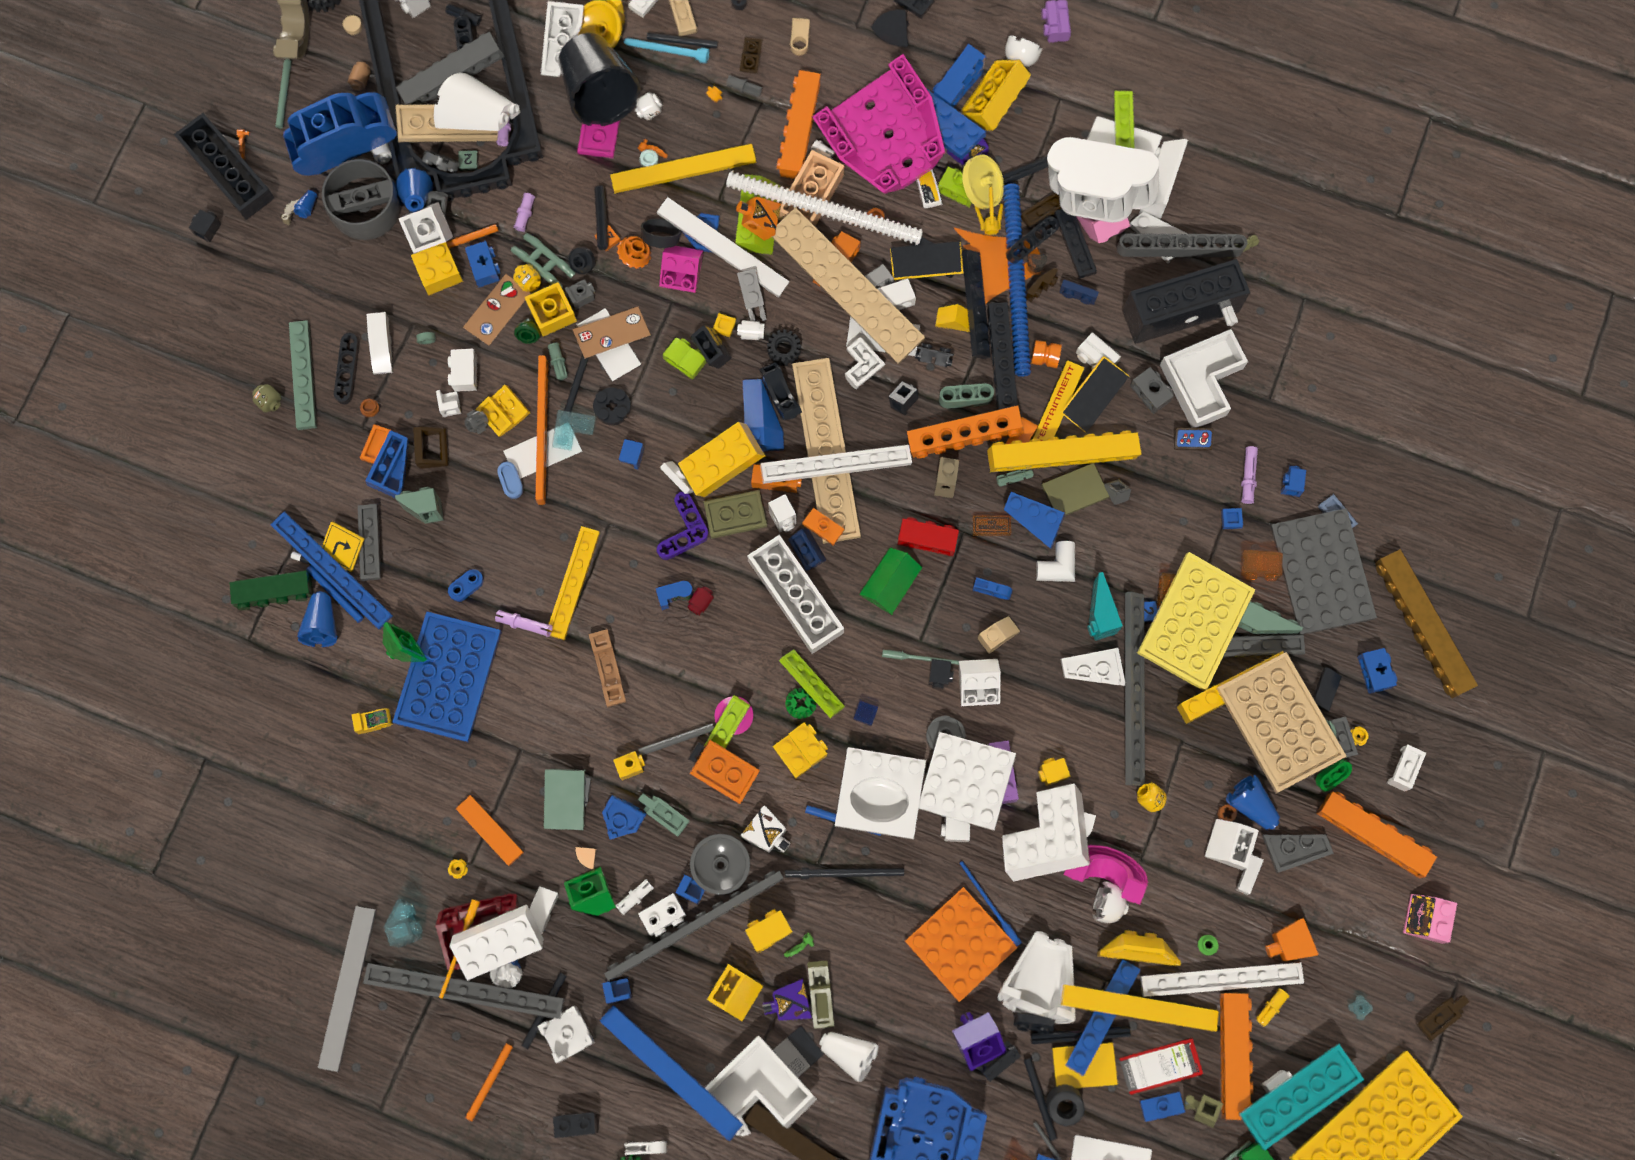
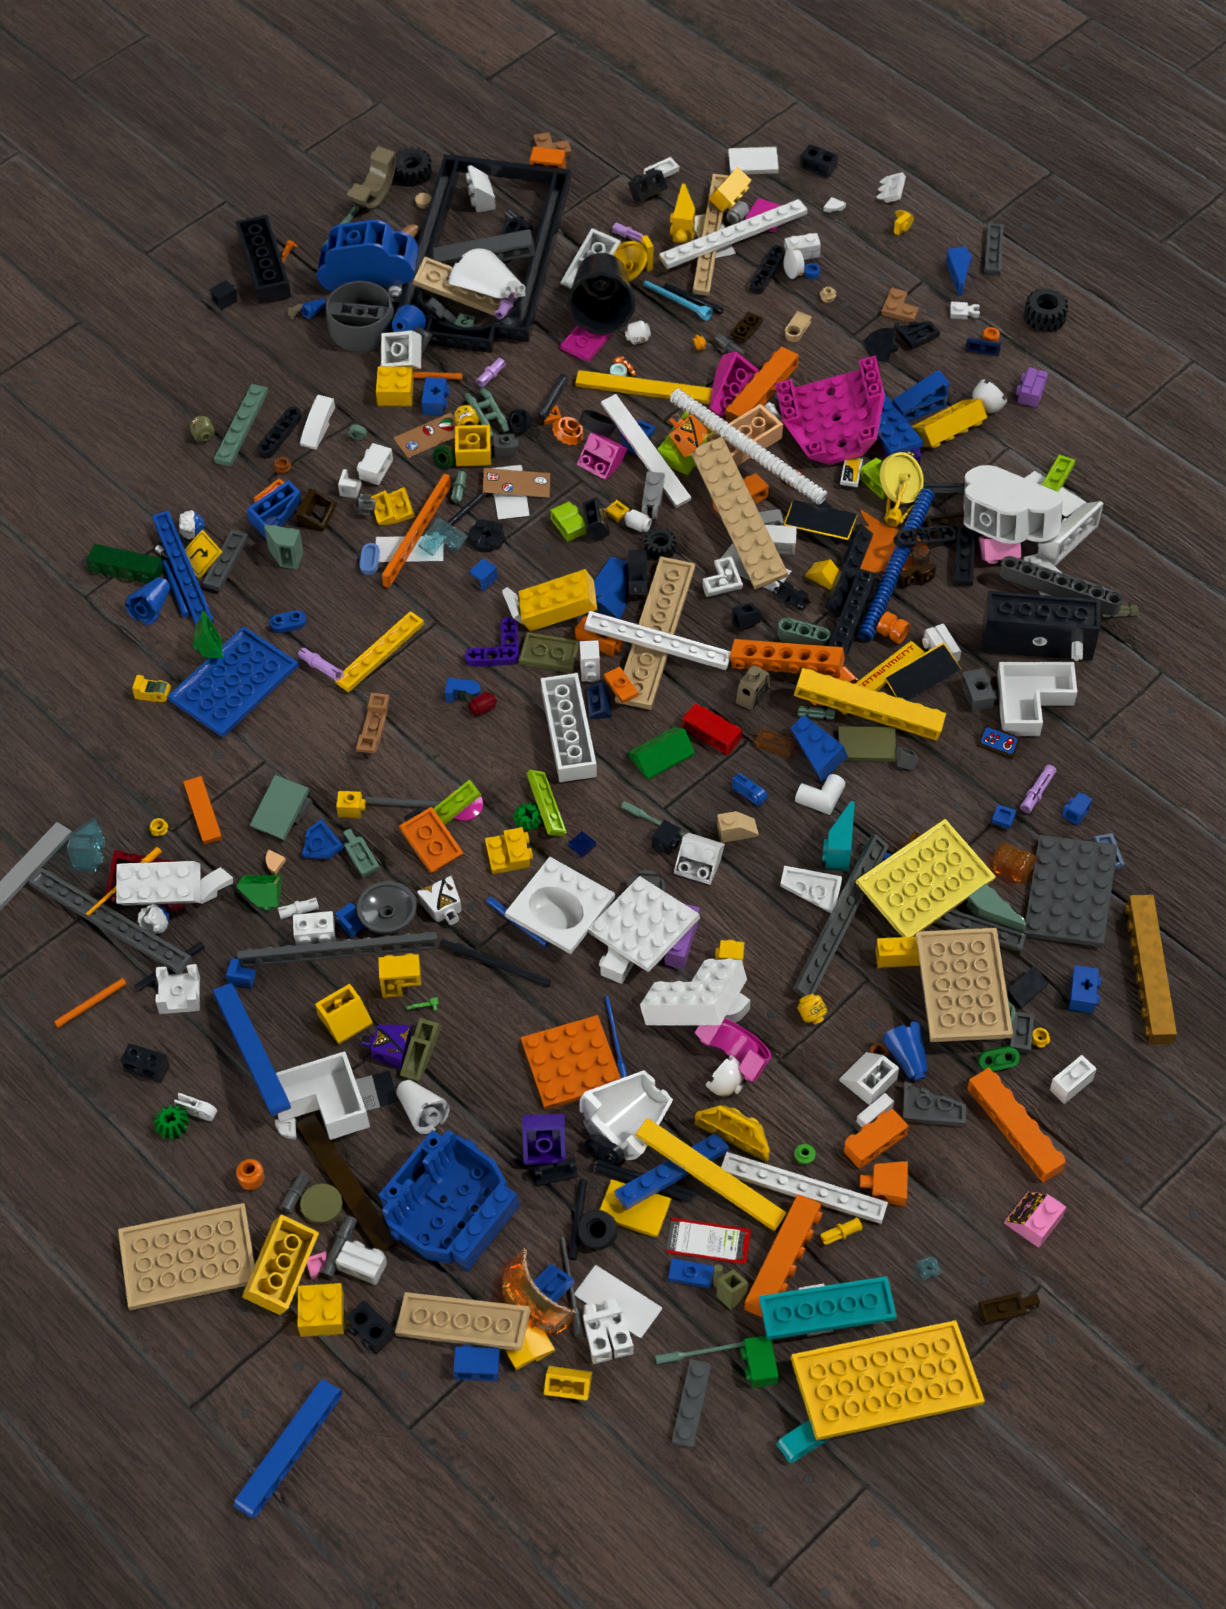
camera: 25 degrees right, 20 degrees down
dark blue plate [1059,280,1099,305] -> none
none -> white piece [179,510,205,540]
none -> dark pink wedge [708,351,759,418]
none -> orange brick [843,1108,909,1170]

